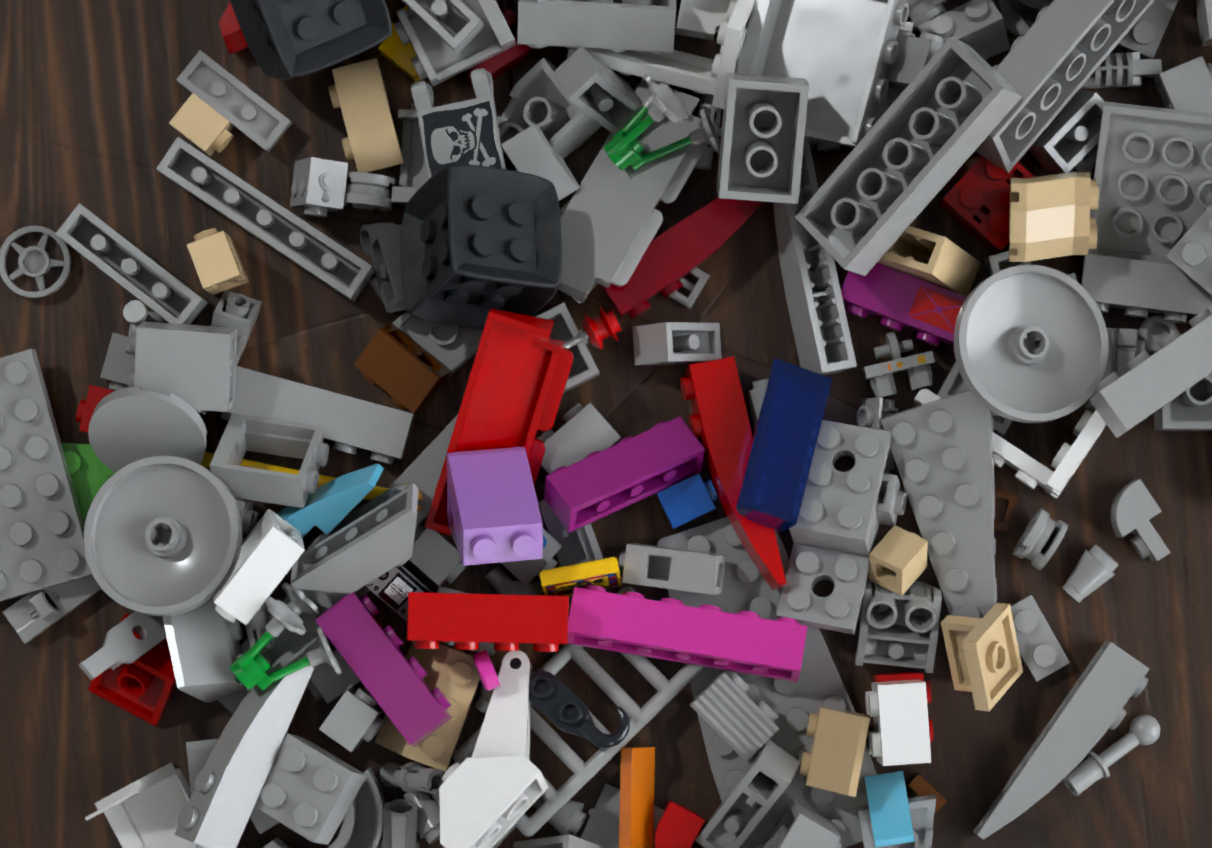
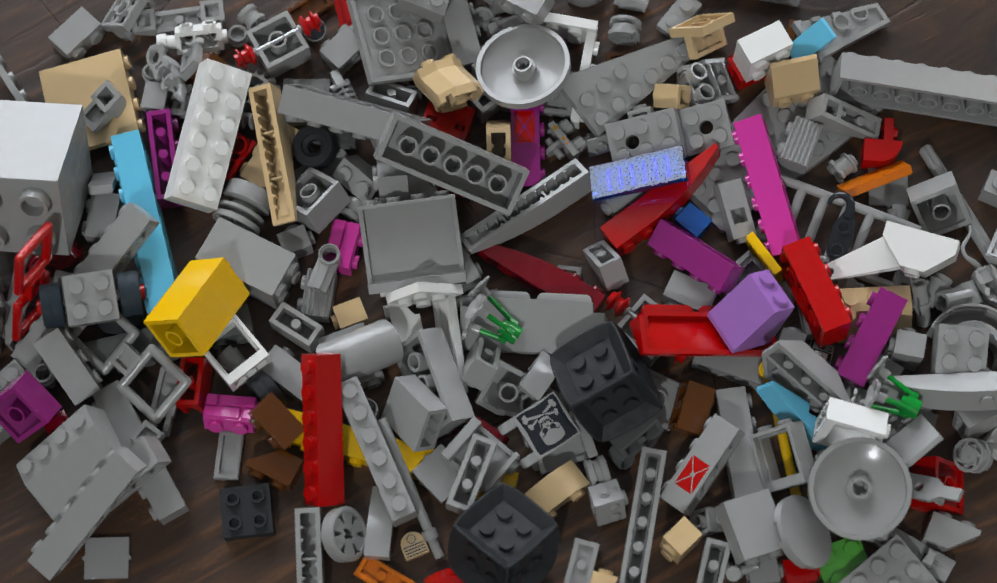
camera: 115 degrees left, 15 degrees down
dark pink tile [472,650,501,691] -> none
light grey brick [717,73,809,204] -> none
none -> light grey brick [660,413,745,516]
none -> light grey brick [827,153,858,184]
none -> light grey slope [920,511,982,553]
none -> light grey wheel [953,438,994,474]

